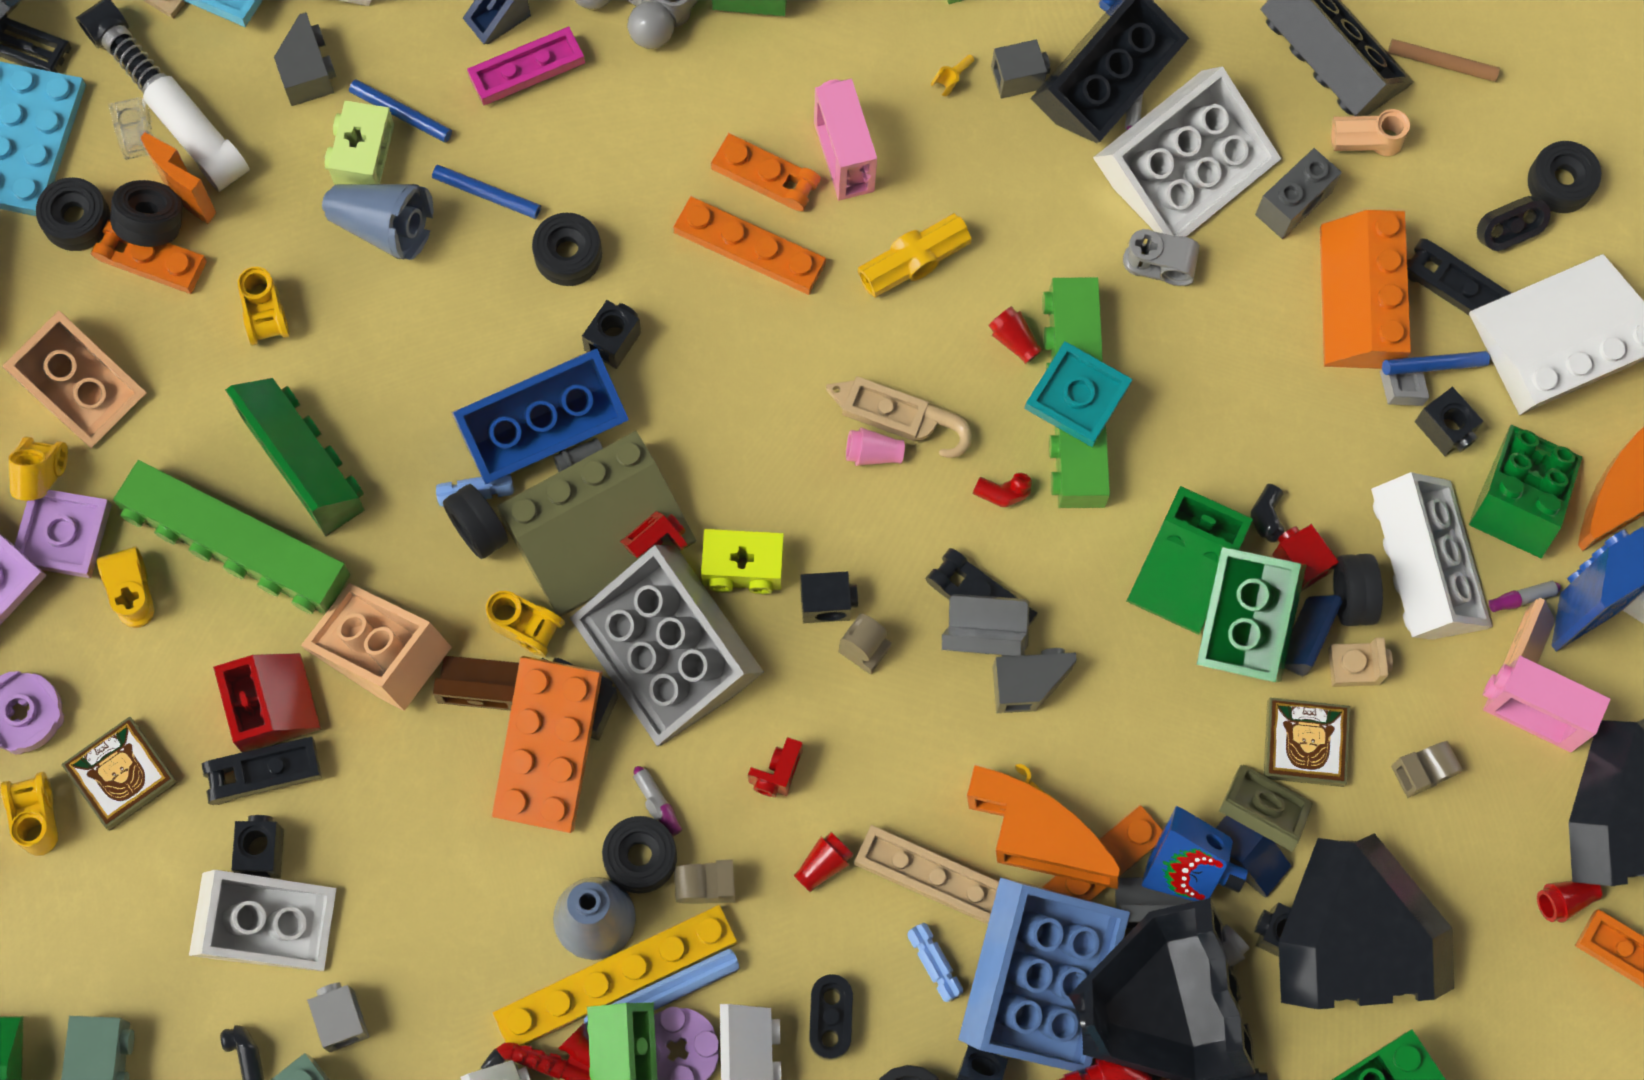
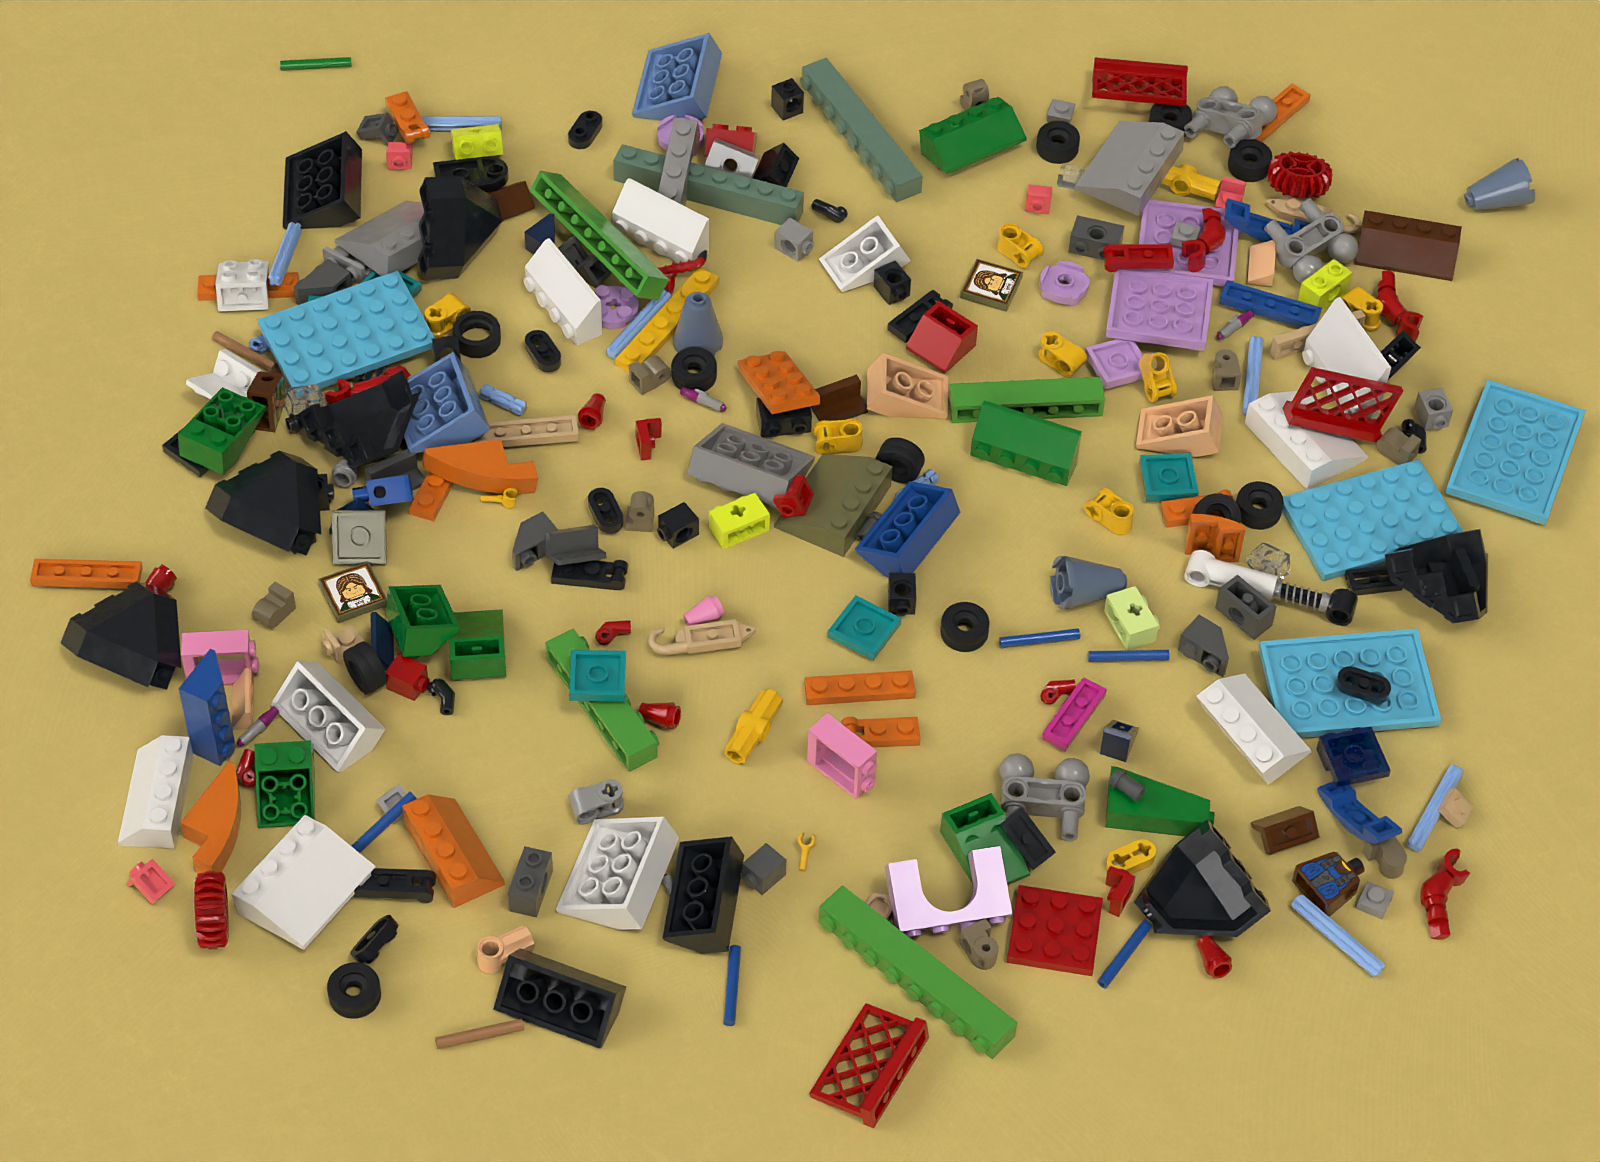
camera: 150 degrees right, 20 degrees down
black brick [1414,386,1483,456] -> none
none -> red arm [236,749,256,788]
none -> black plate [588,488,623,533]
none -> teal plate [828,595,901,661]
none -> red arm [1041,679,1076,705]
none -> teal plate [1139,453,1199,502]
none -> dark grey brick [1215,575,1277,640]

